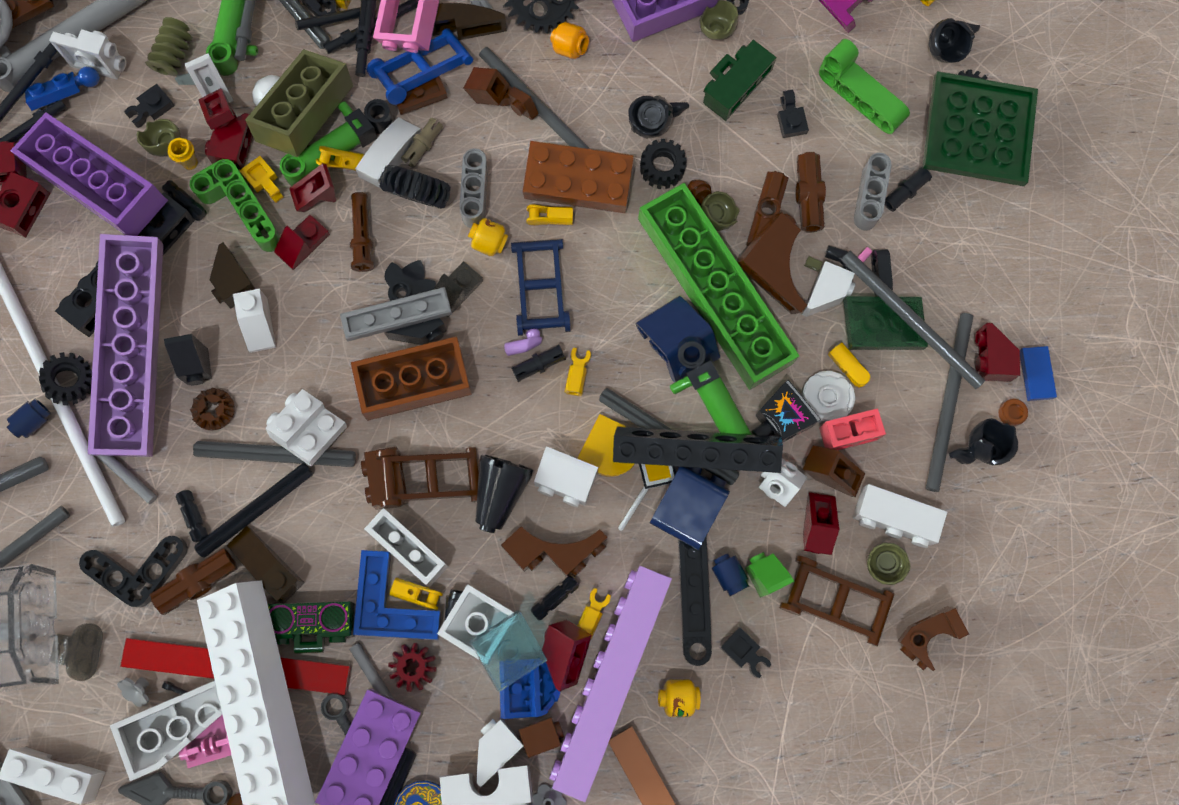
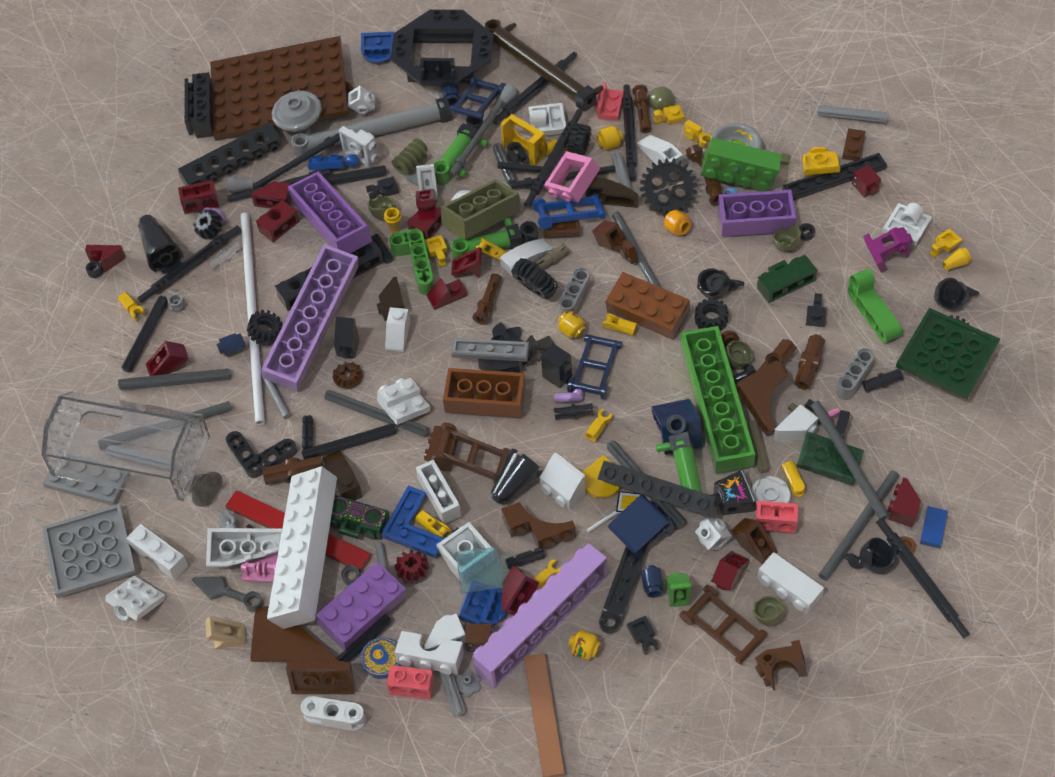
camera: 30 degrees right, 20 degrees down
none -> black axle [323,165,387,185]
none -> black brick [541,344,573,389]
none -> black arm [733,365,756,385]
none -> dark tan axle [747,420,769,473]
none -> black axle [876,518,970,639]

